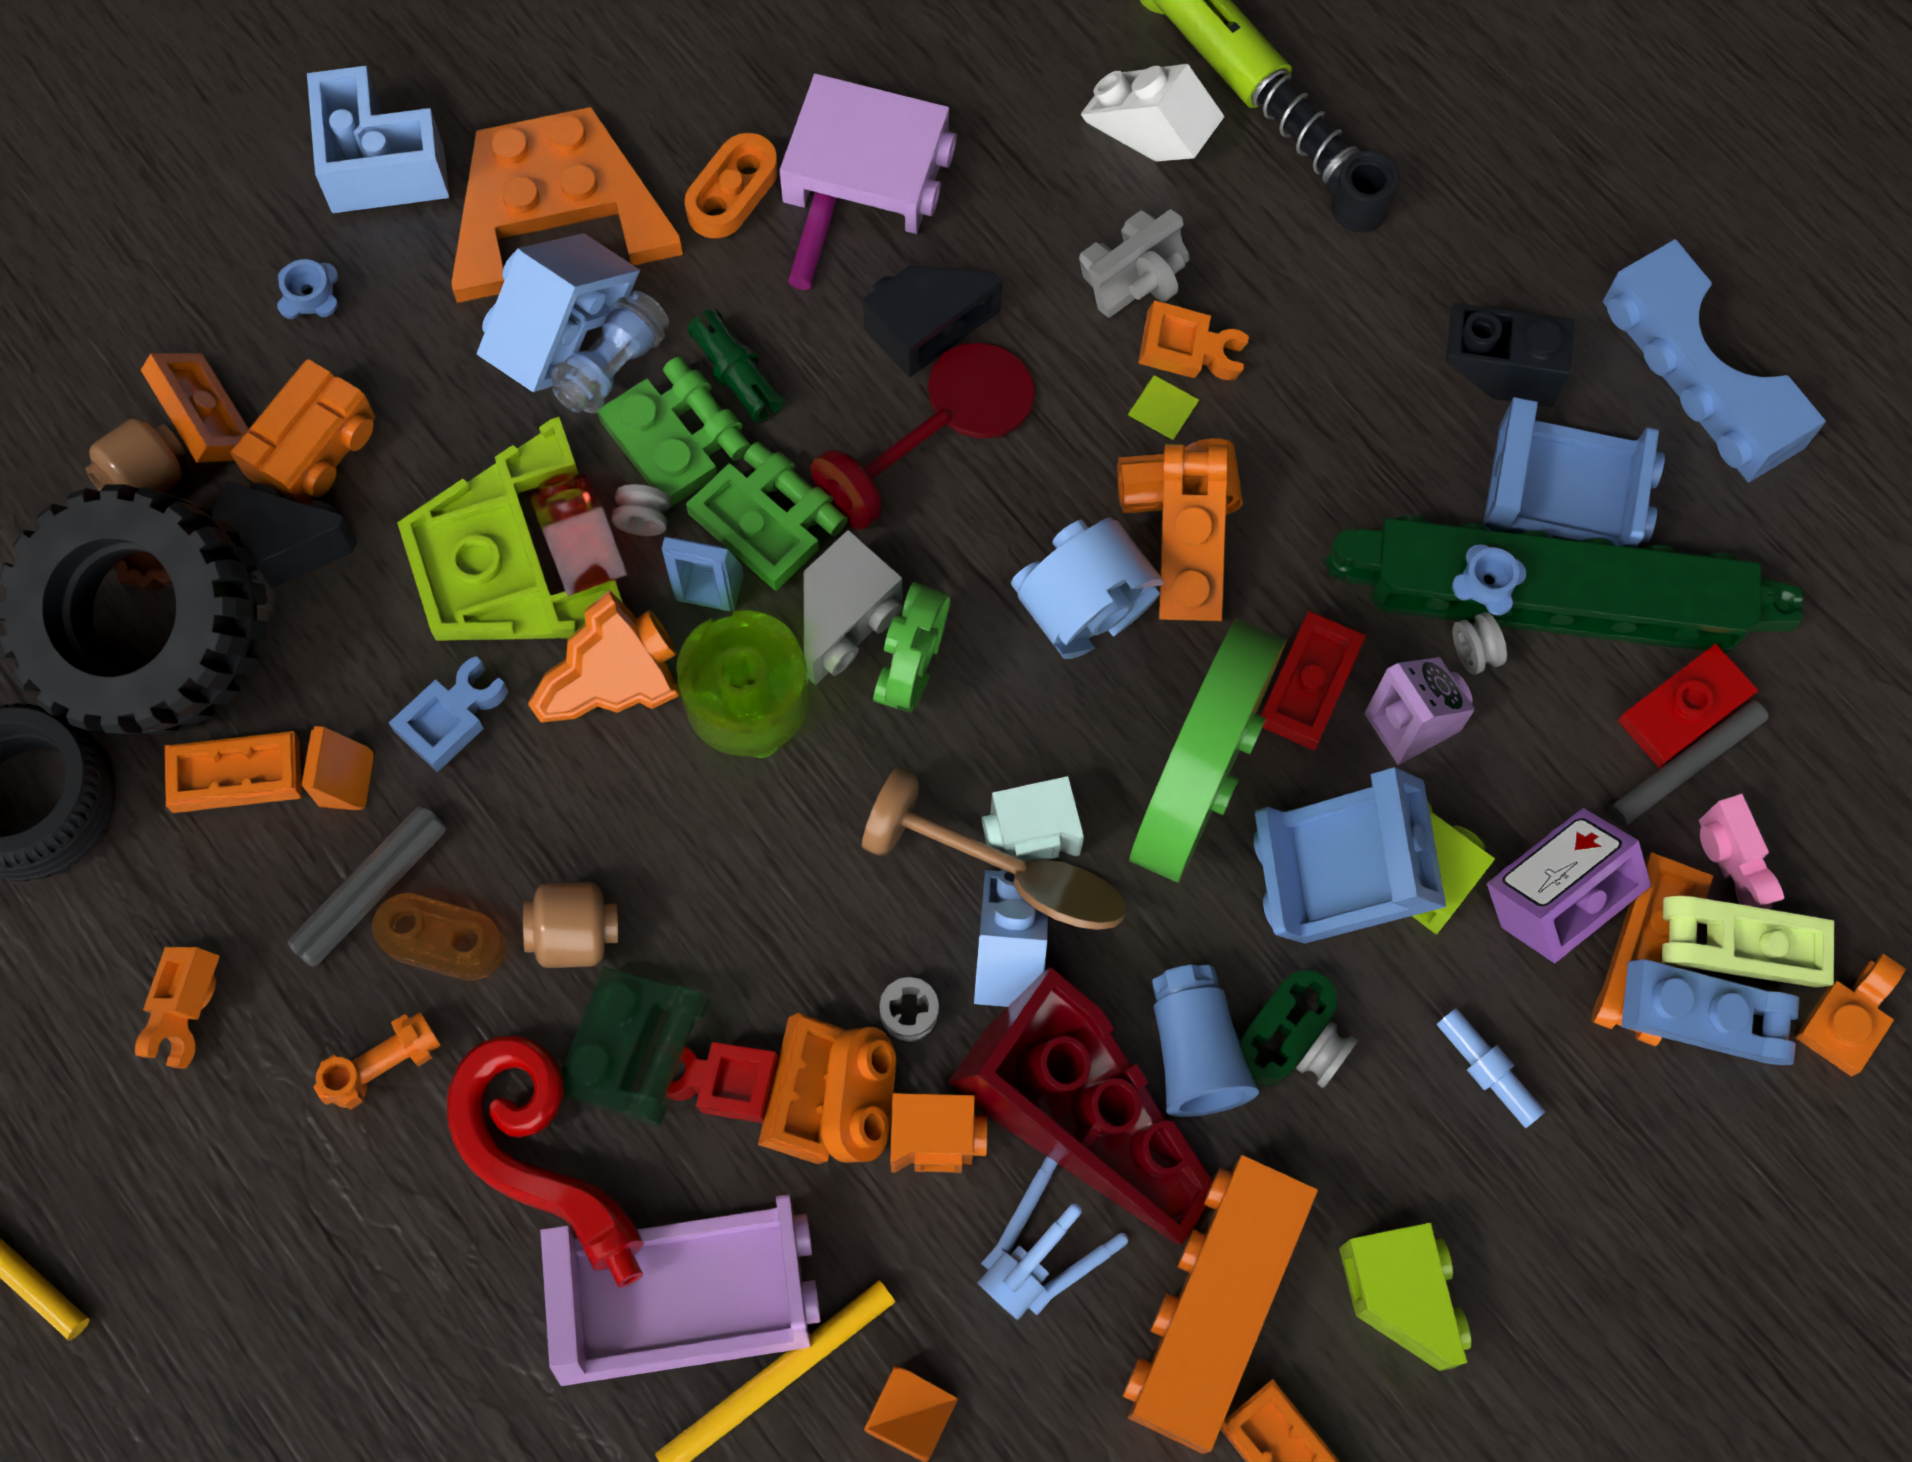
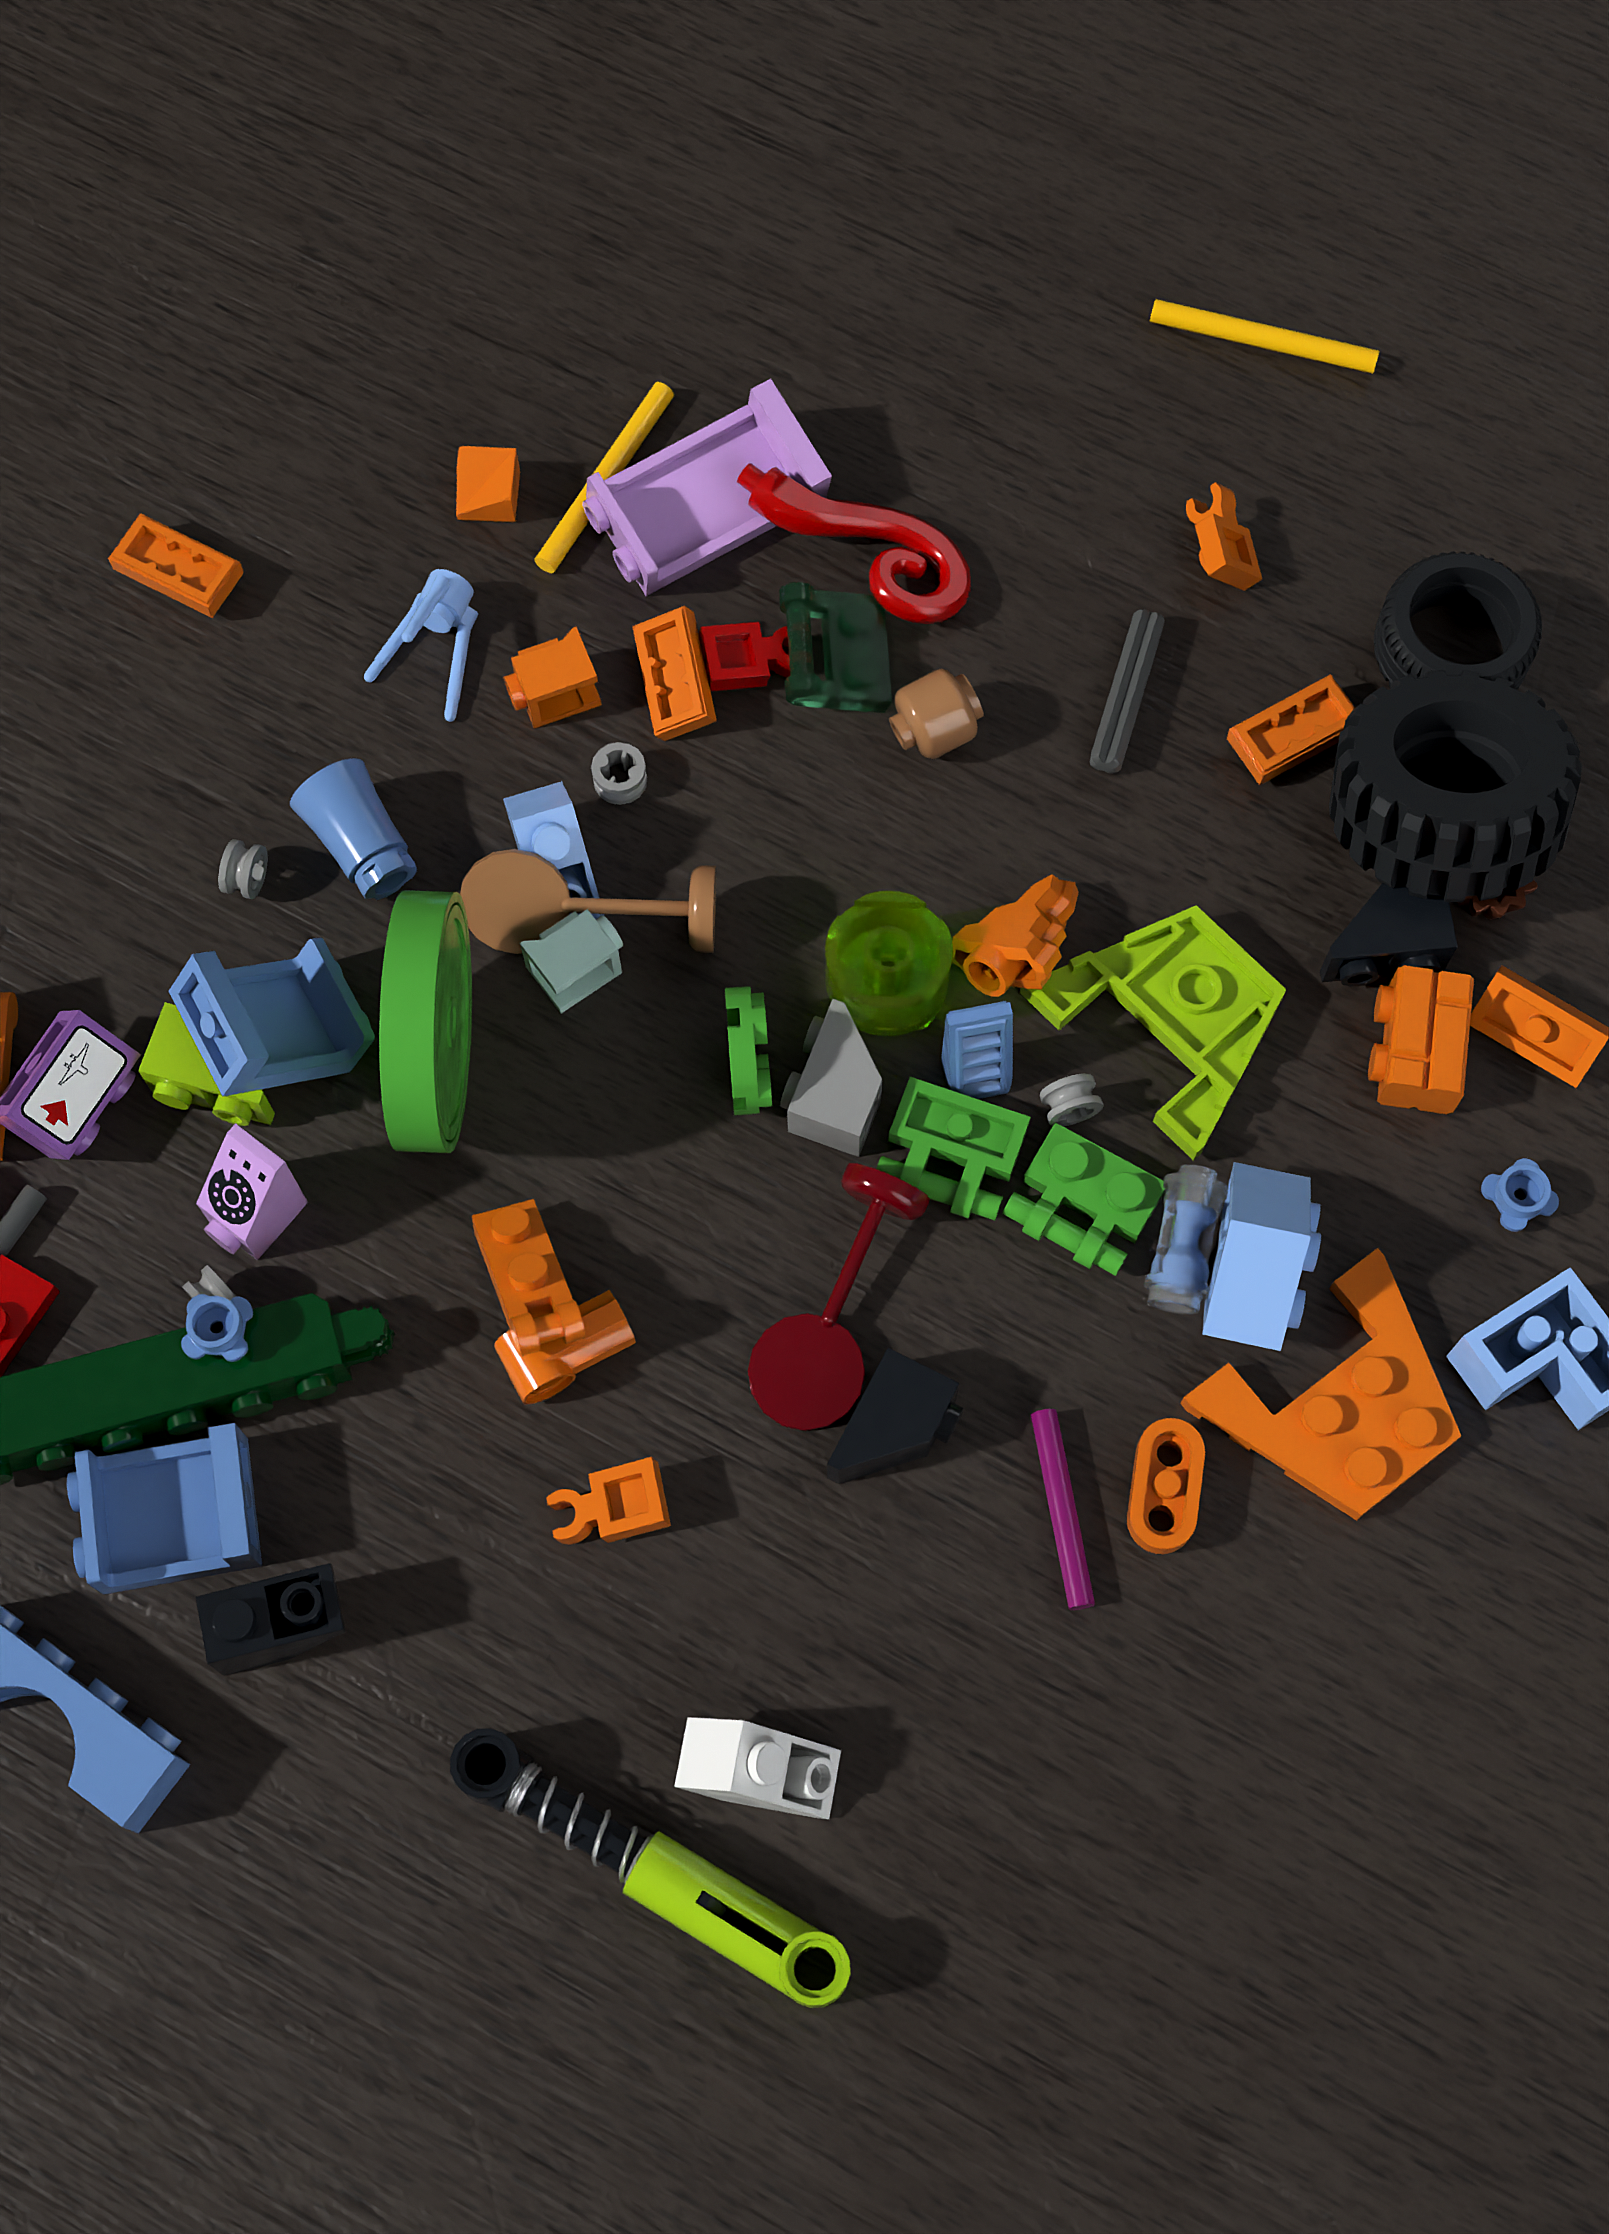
camera: 160 degrees right, 0 degrees up
medium nougat head [85,418,185,493] -> none
orange slope [302,726,374,810] -> none
orange bar [313,1011,441,1110] -> none
clear orange plate [372,893,504,981] -> none
medium blue plate [389,656,508,772] -> none
clear red slope [528,473,627,596] -> none
dark green pin [687,308,785,423] -> none
lavender panel [780,73,957,234] -> none
orange plate [821,1027,896,1163] -> none
dark red wedge [948,968,1212,1245] -> none
light blue brick [1011,517,1164,659] -> none
light grey hips [1079,209,1190,318] -> none
orange brick [1122,1155,1318,1455] -> none
lime sticker [1128,375,1199,440] -> none
dark green beam [1239,970,1337,1086] -> none
red plate [1260,611,1366,751] -> none
lime slope [1339,1223,1471,1371] -> none
light blue bar [1436,1008,1546,1129] -> none

